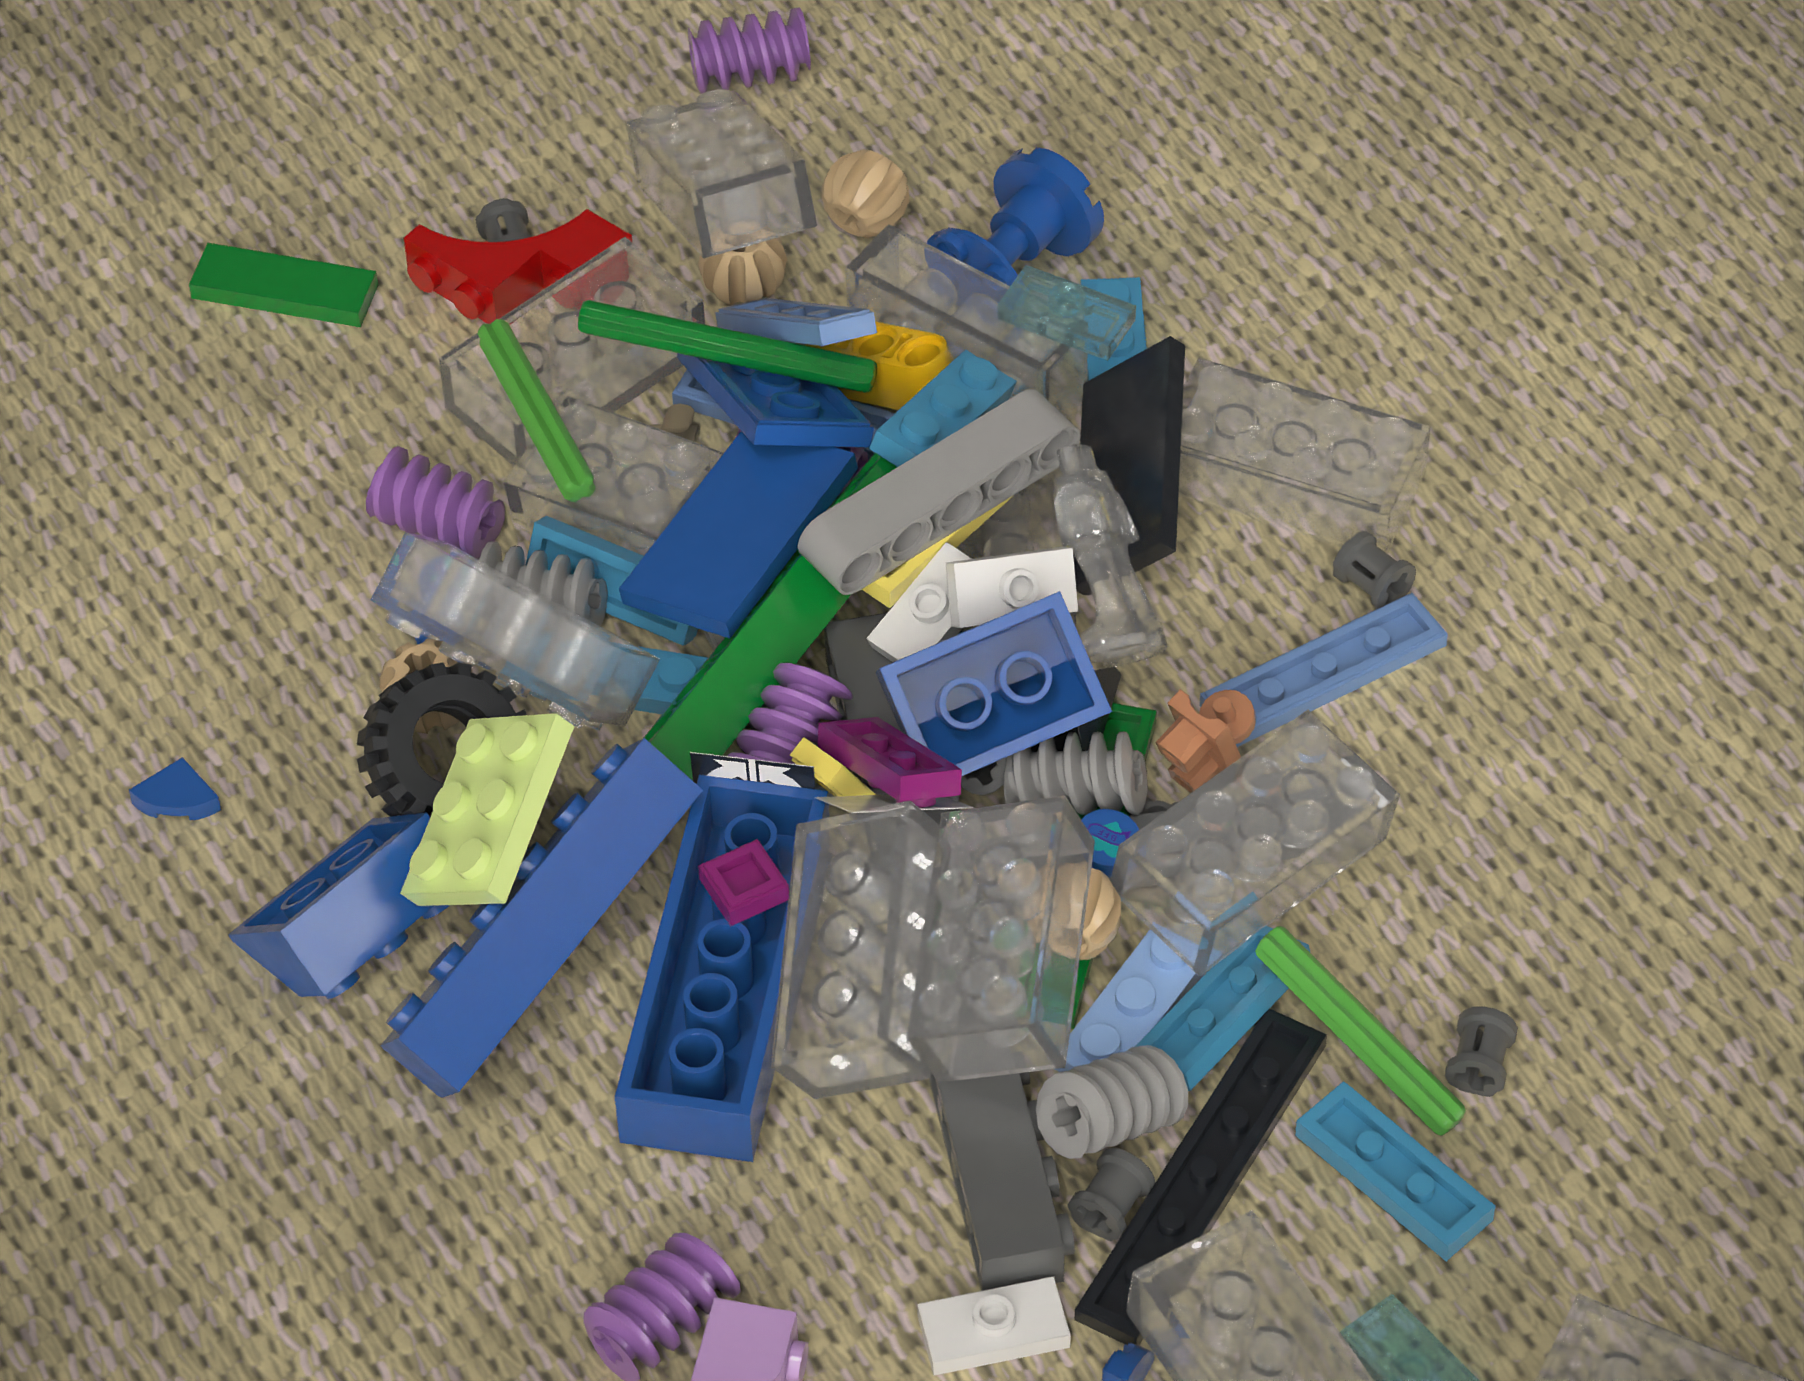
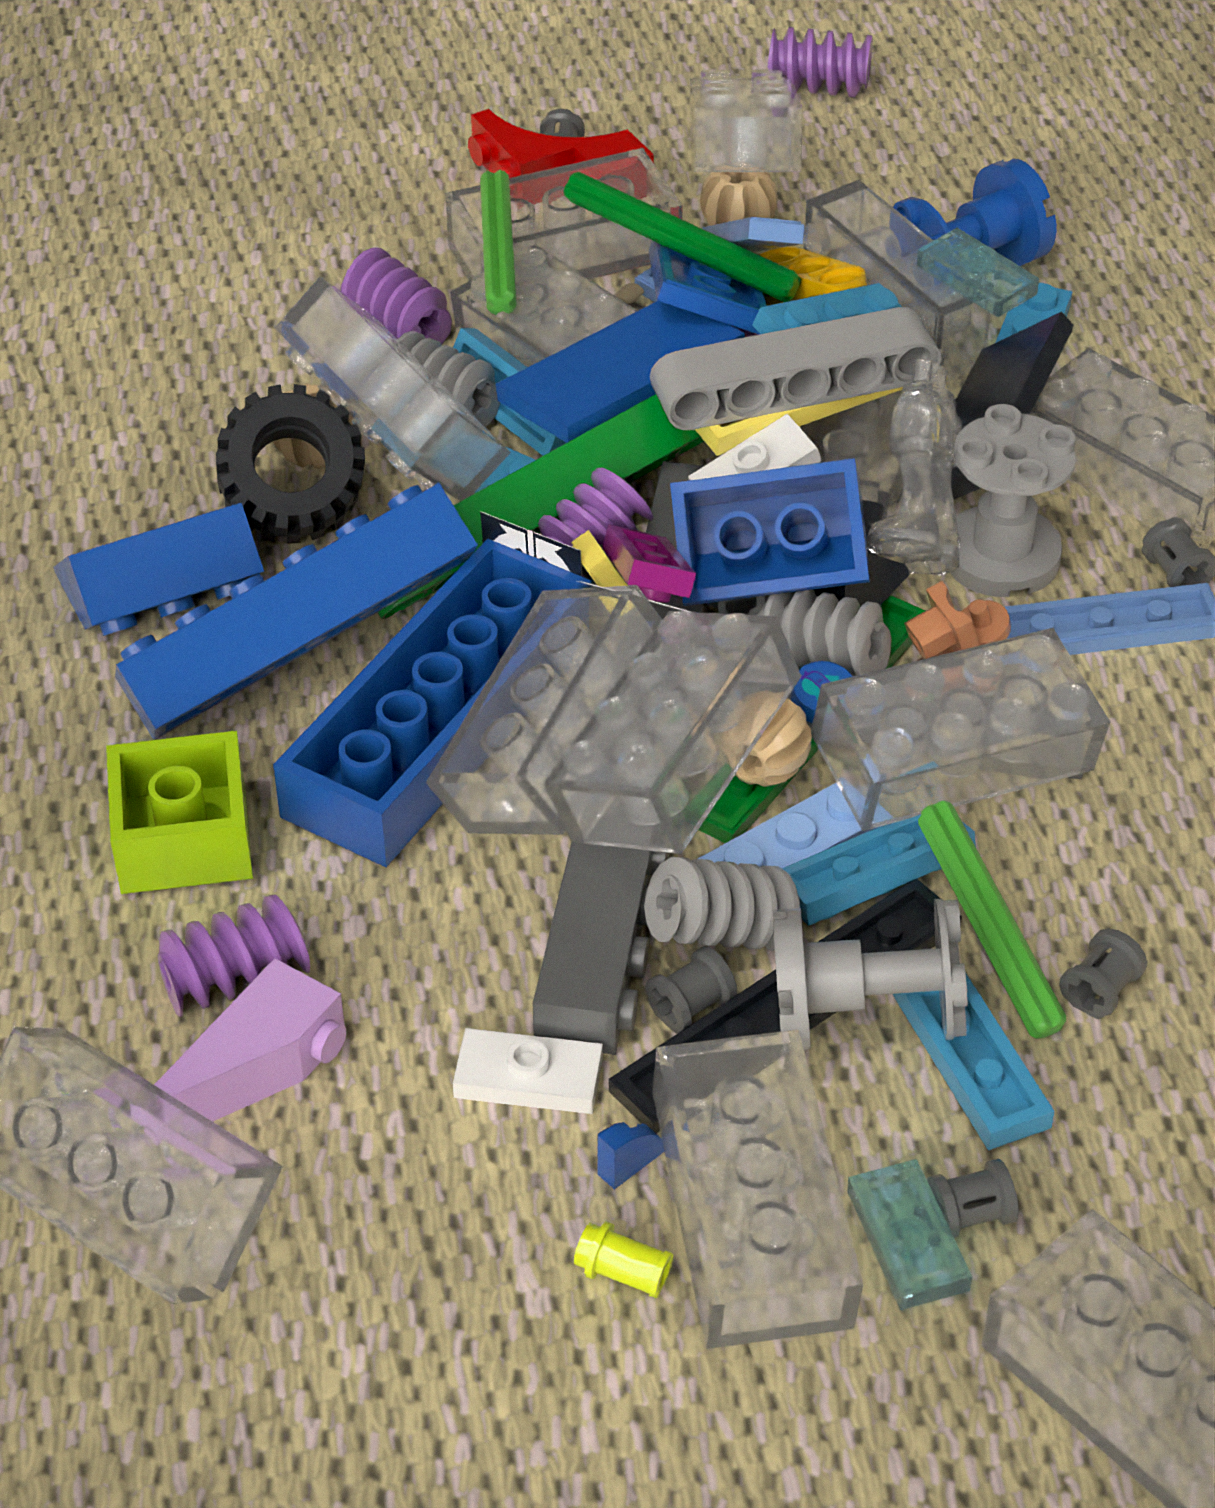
camera: 20 degrees right, 5 degrees down
blue tile [129,757,221,820] -> none
green tile [189,243,378,328] -> none
yellowish green plate [400,713,574,906] -> none
magenta tile [698,839,790,926] -> none
tan piece [822,149,909,238] -> none
white plate [946,547,1078,628] -> none
none -> lime brick [106,730,253,894]
none -> light grey piece [773,898,967,1051]
none -> dark grey bush [926,1159,1019,1241]
none -> light grey piece [942,404,1076,597]

